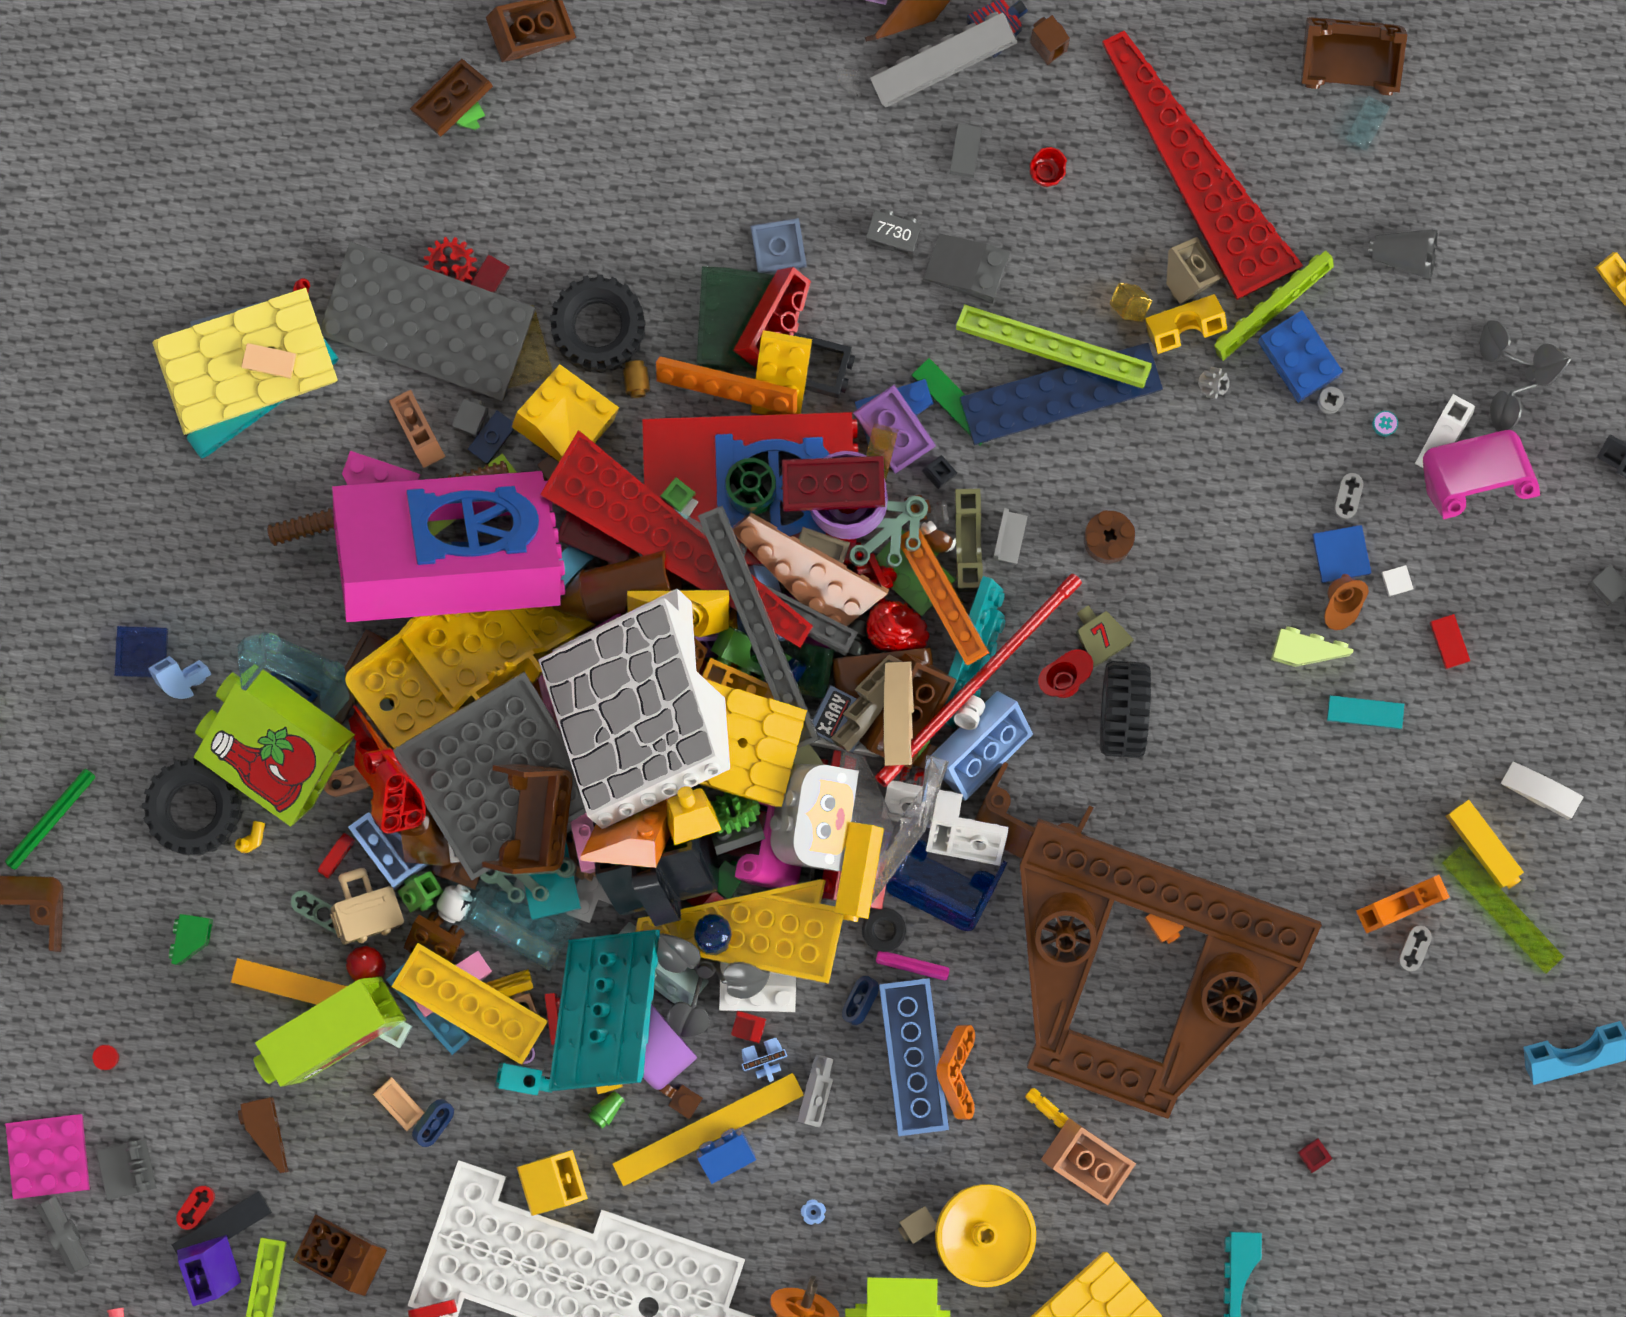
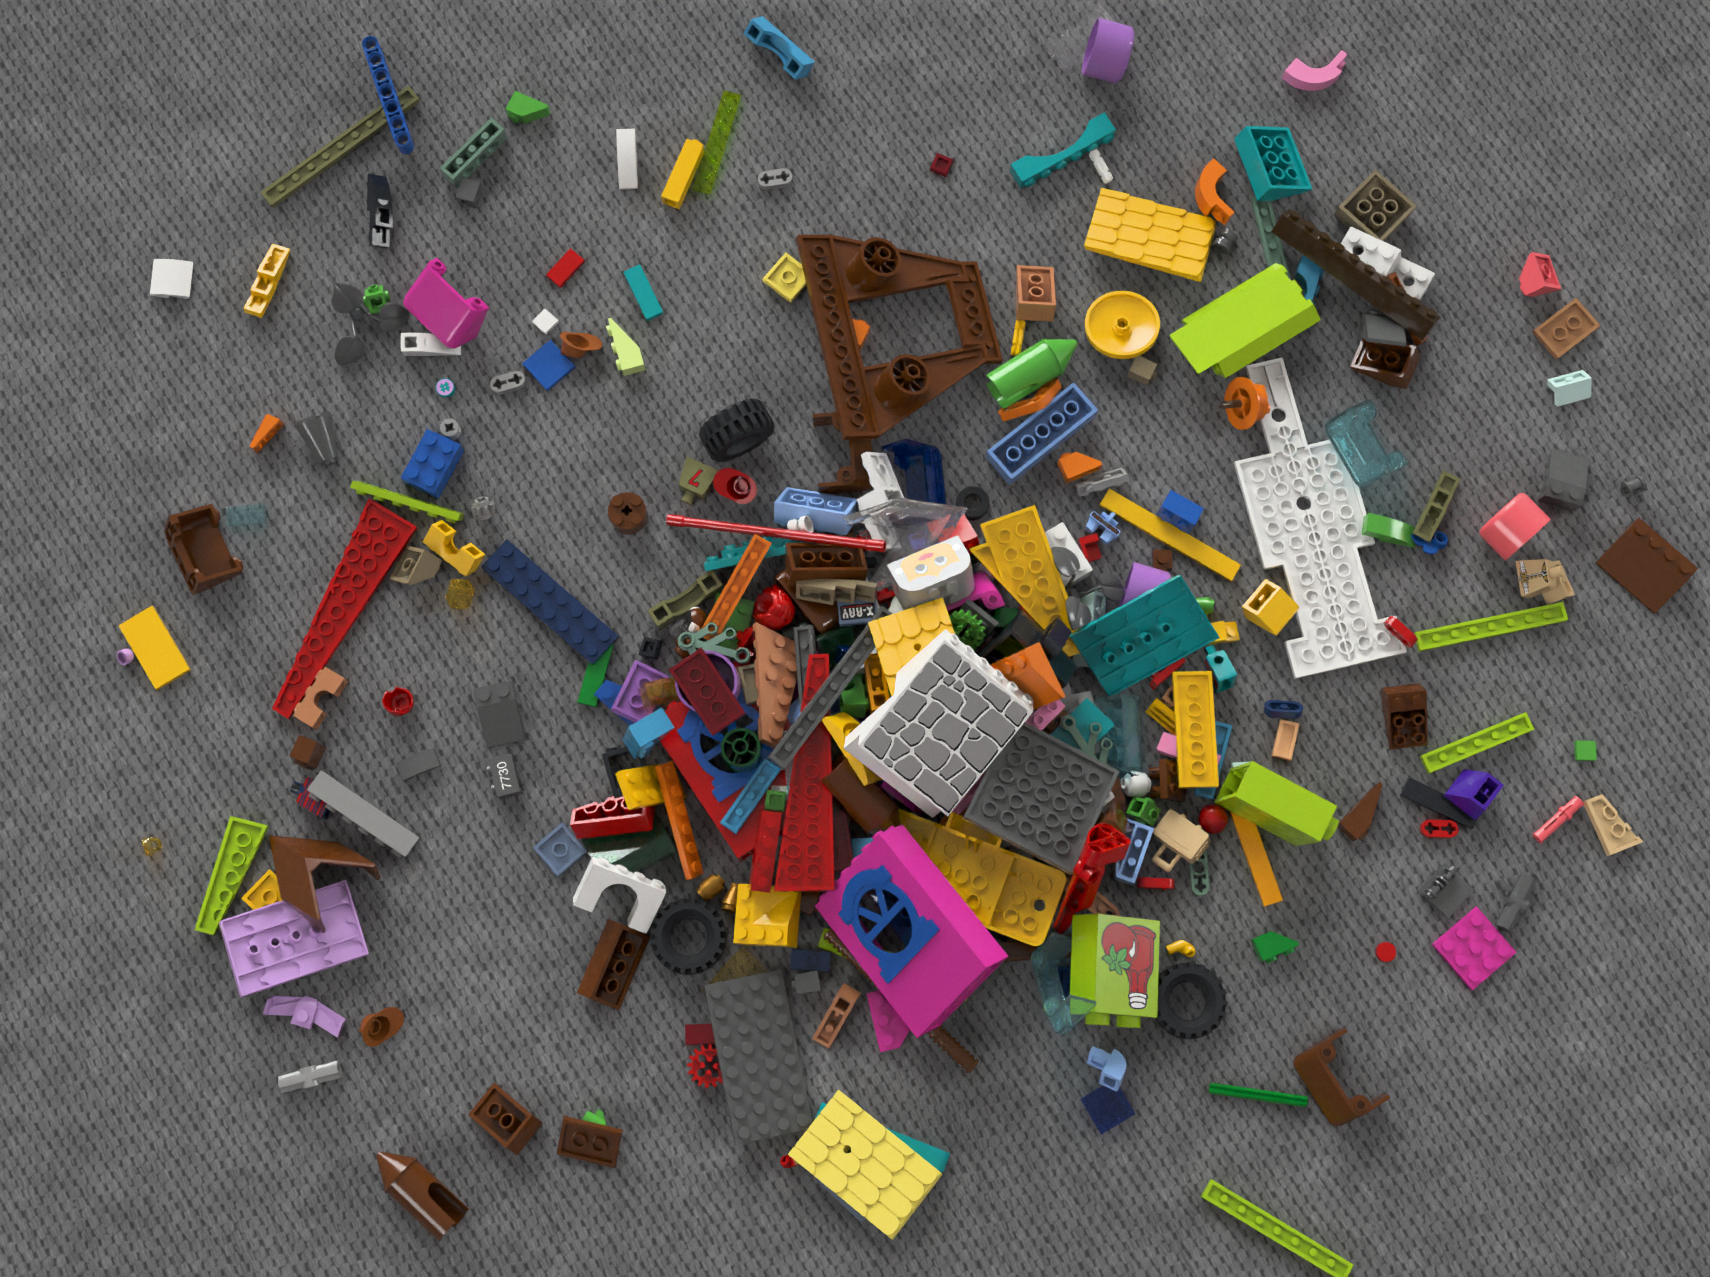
camera: 125 degrees left, 5 degrees down
light nougat tile [242,343,296,379] -> none
reddish brown windscreen [481,764,573,874] -> none
yellow torso [667,786,721,845] -> none
clear blue hair [694,914,732,955] -> none
light blue plate [801,1199,826,1225] -> none
yellow brick [834,822,884,922] -> none
dark blue plate [842,976,879,1025] -> none
dark pink axle [876,951,950,981] -> none
tan slope [884,662,914,766] -> none
lime plate [956,304,1152,388] -> none
light grey panel [993,508,1028,565] -> none
orange arch [1356,875,1450,934] -> none
none -> orange slope [250,414,284,453]
none -> nougat arch [293,667,348,730]
none -> bright green brick [363,285,391,314]
none -> white arch [573,857,666,933]
none -> reddish brown slope [577,919,650,1010]
none -> dark azure wedge [622,708,674,759]
none -> dark azure tile [720,758,781,834]
none -> pearl gold cone [721,883,738,914]
none -> red brick [748,809,782,893]
none -> light yellow plate [762,252,807,303]
none -> bright green piece [986,339,1078,409]
none -> orange slope [1057,452,1103,484]
none -> yellow brick [1206,621,1240,646]

